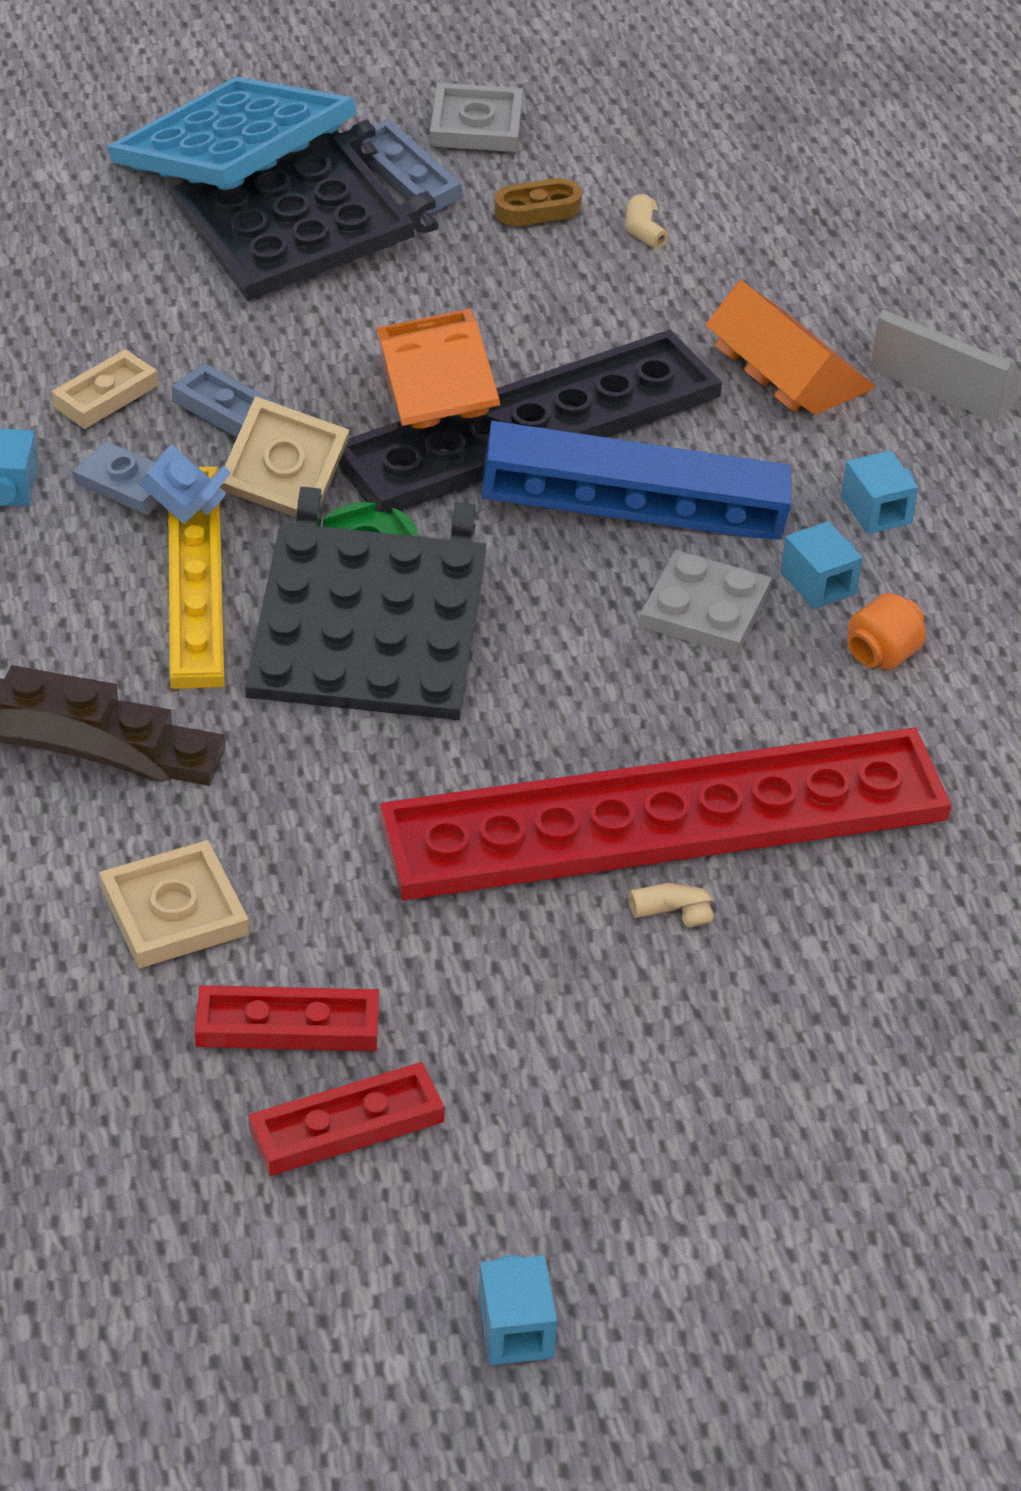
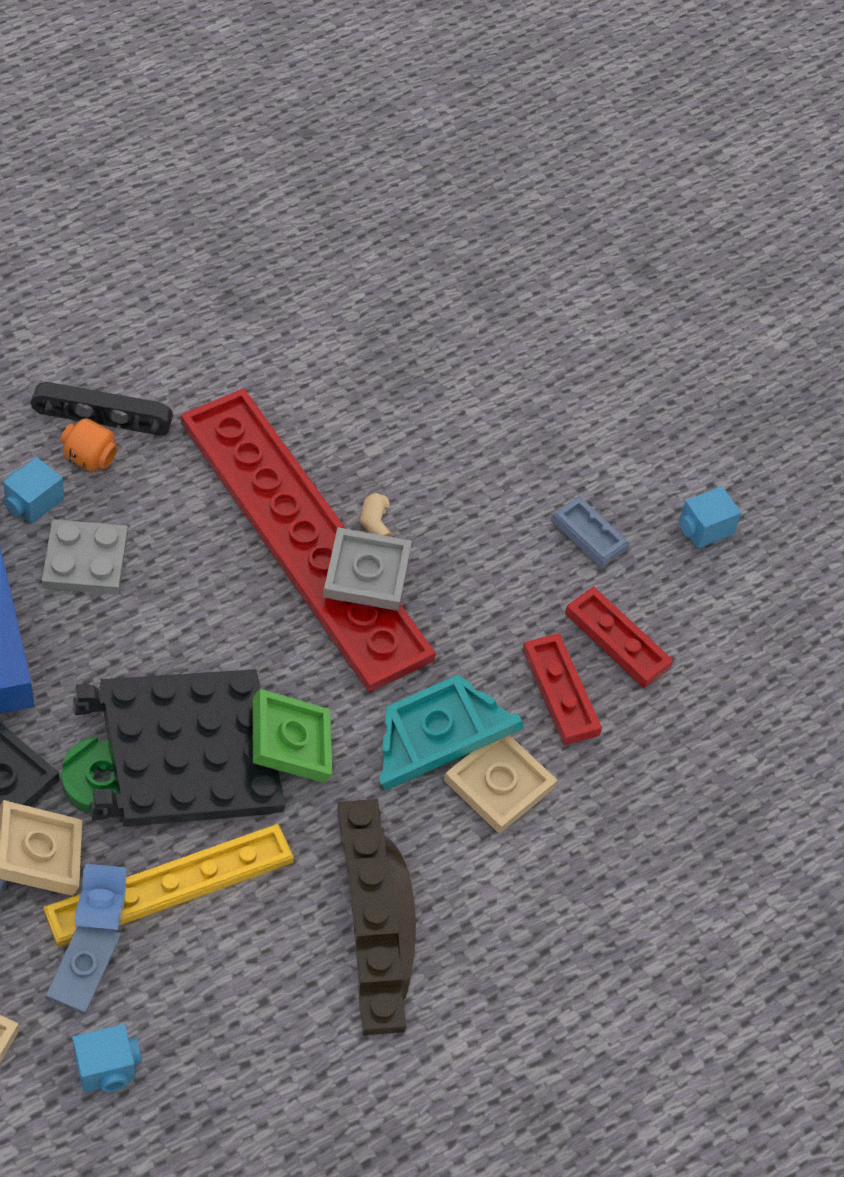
camera: 115 degrees left, 10 degrees up
none -> black beam [30,382,174,436]
none -> bright green plate [253,689,332,783]
none -> light grey plate [323,527,412,611]
none -> teal wing [379,675,524,790]
none -> sand blue plate [551,496,629,569]

